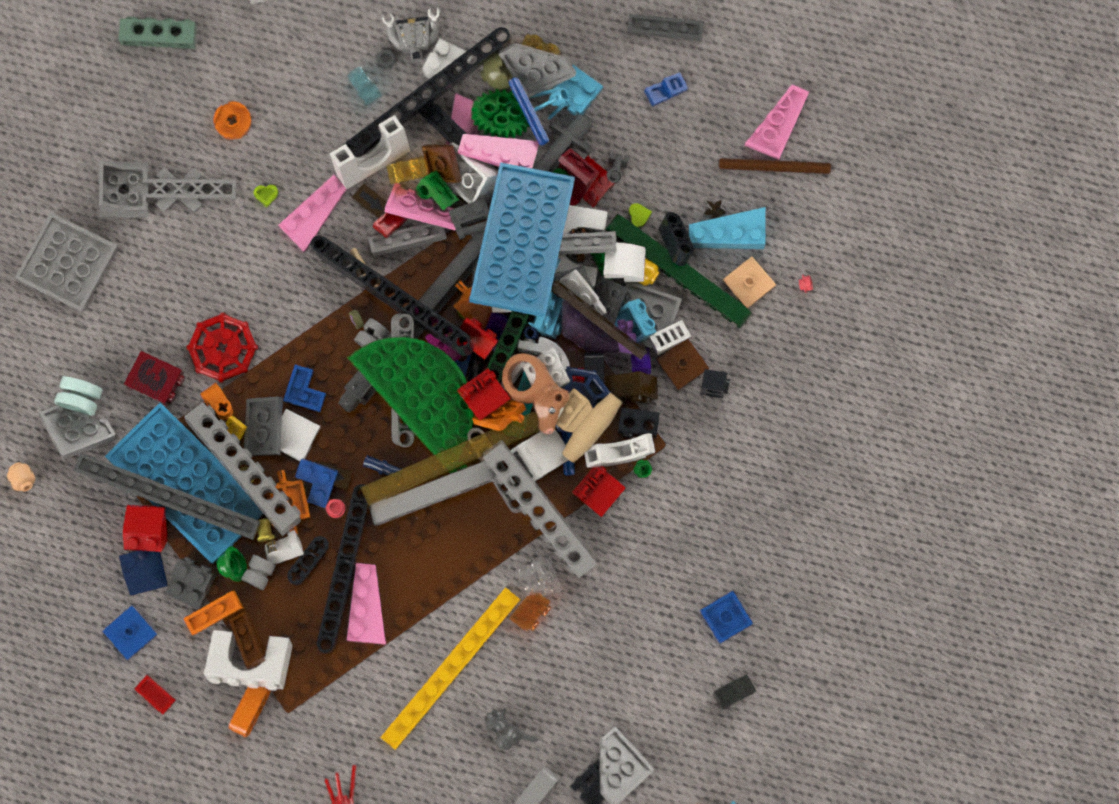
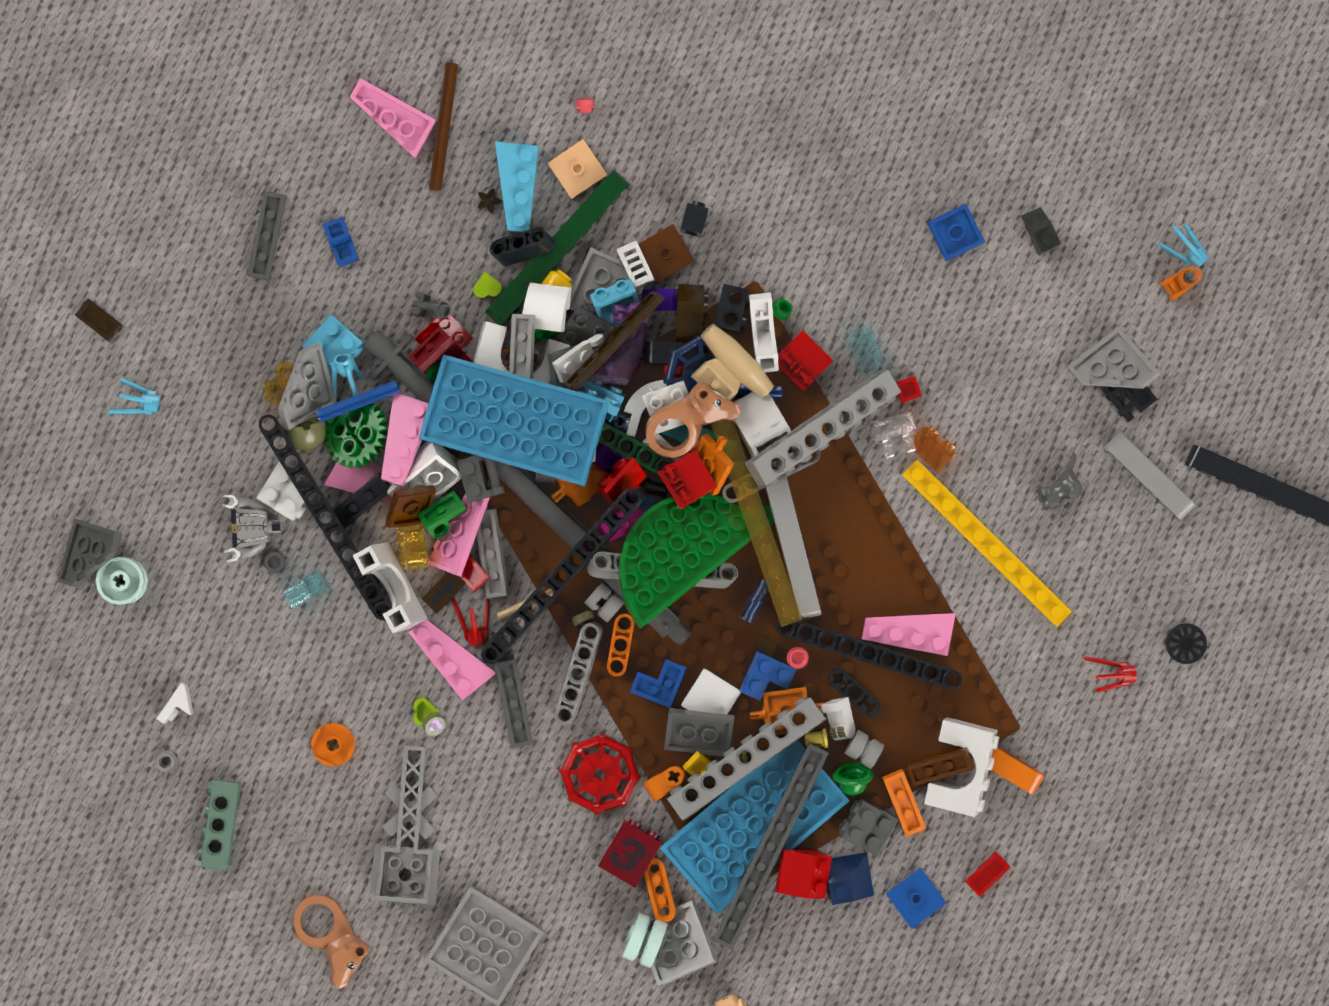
camera: 90 degrees left, 10 degrees up
none -> nougat animal [293,894,369,988]
none -> tile [422,713,445,736]
none -> red plant [451,598,490,646]
none -> dark grey plate [495,659,533,749]
none -> light grey beam [554,621,603,725]
none -> orange beam [607,613,634,676]
none -> orange plate [644,858,676,922]
none -> clear light blue panel [845,323,884,373]
none -> red plate [896,376,922,403]

